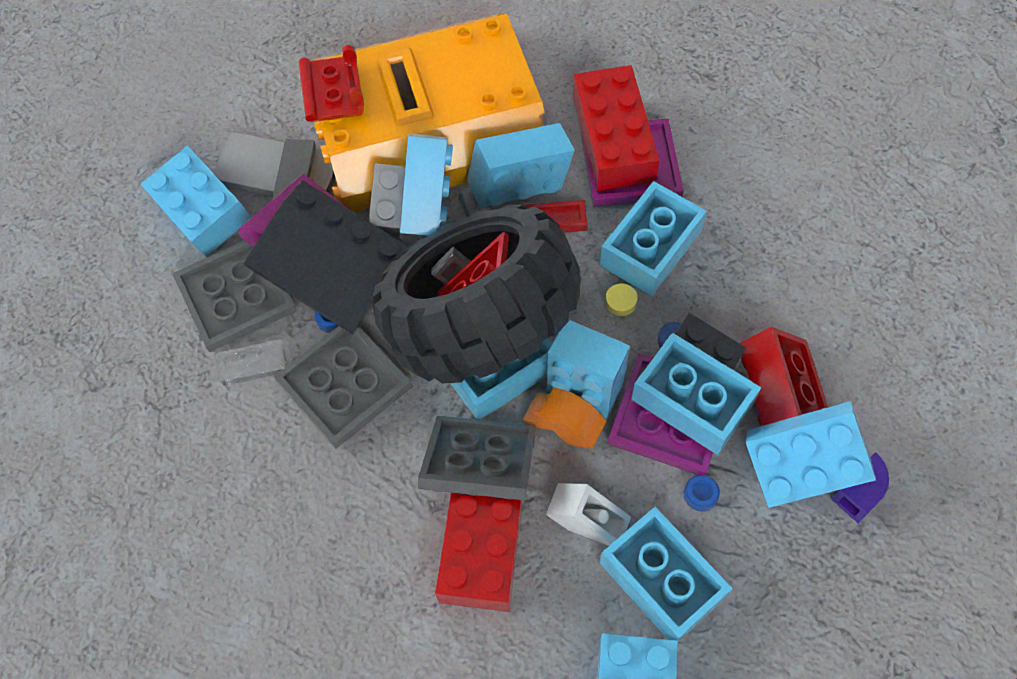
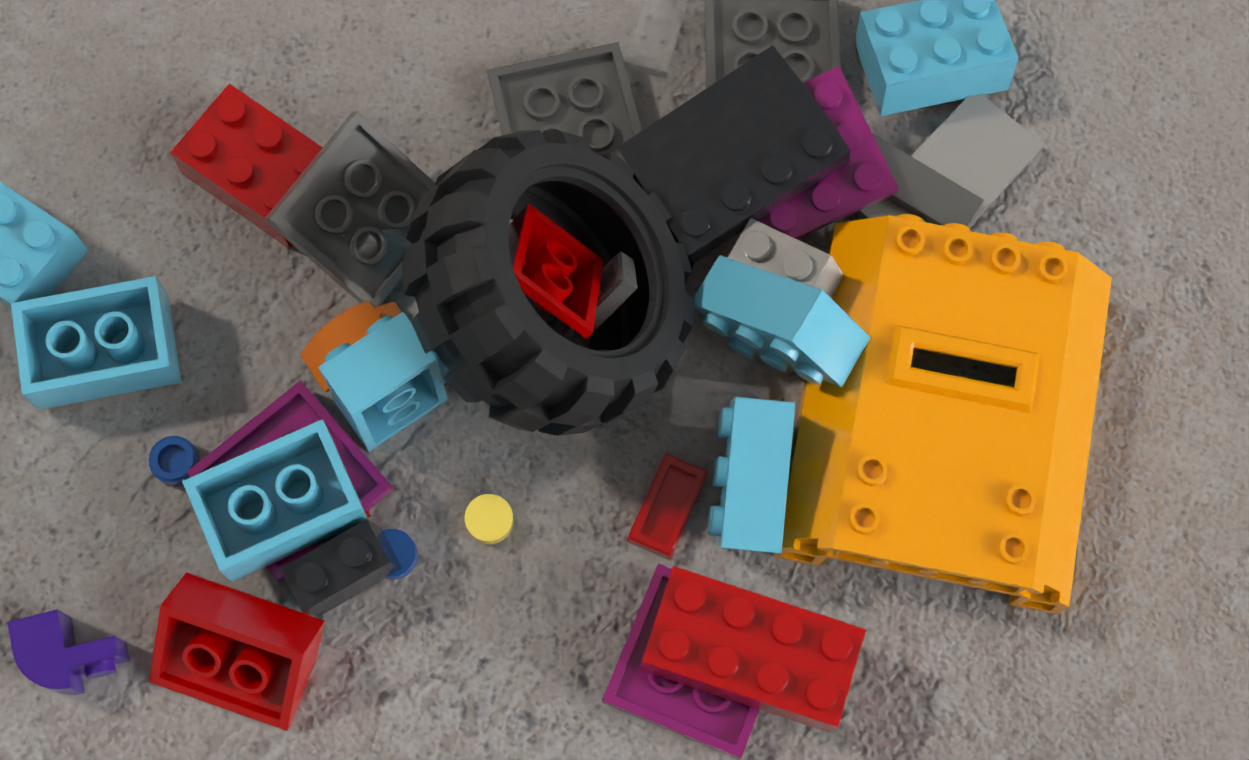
camera: 110 degrees right, 10 degrees up
red piece [298,45,364,122] -> none
white slope [546,483,631,546] -> none
medium azure brick [600,181,707,297] -> none
medium azure brick [746,401,876,508] -> none

